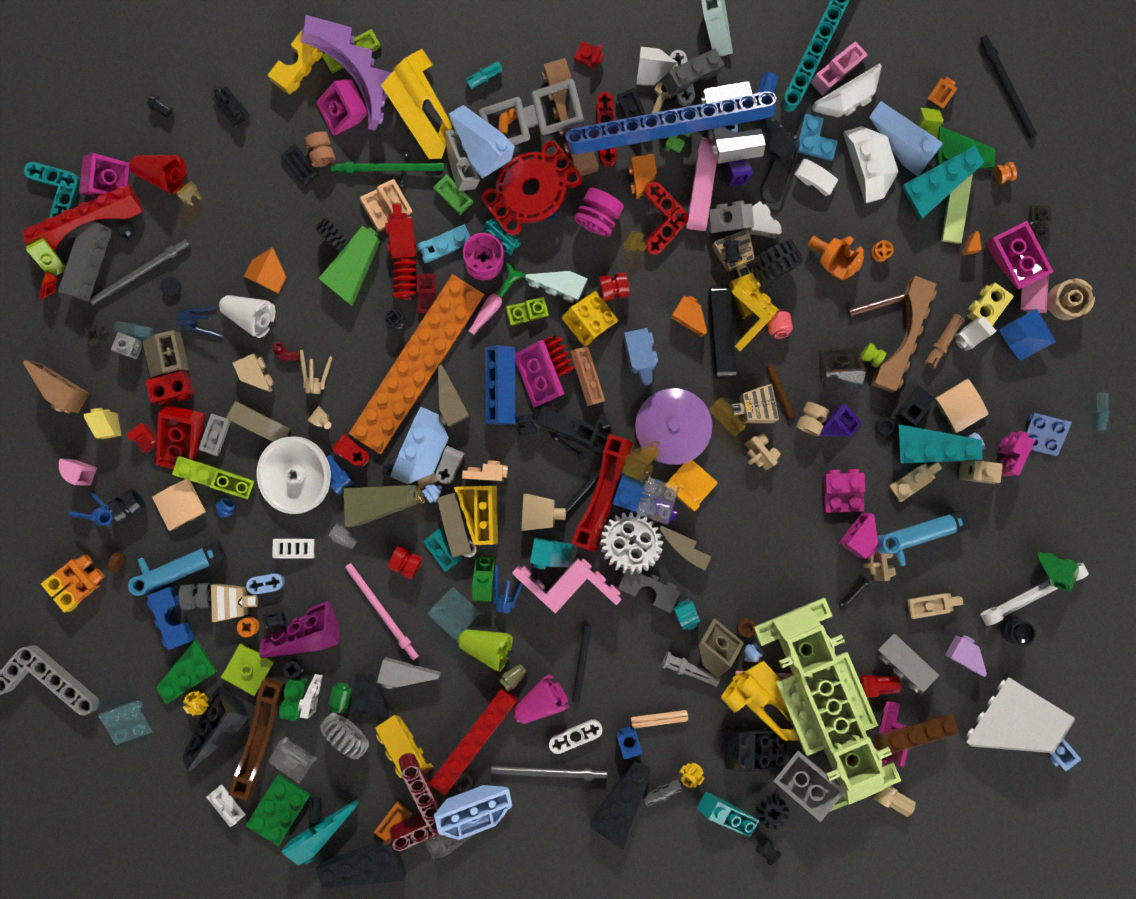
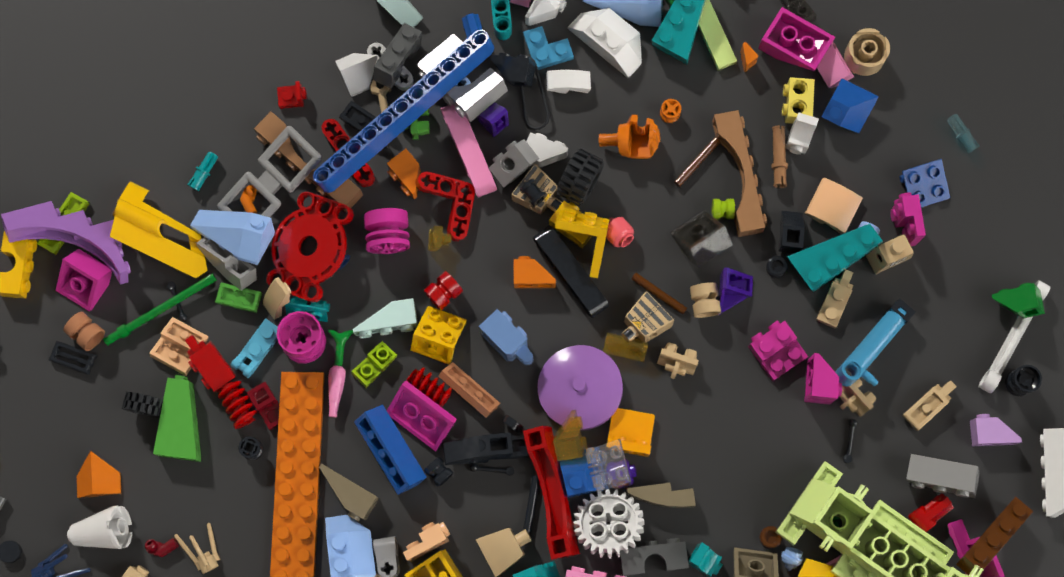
camera: 25 degrees left, 10 degrees down
none -> tan slope [263,277,291,320]

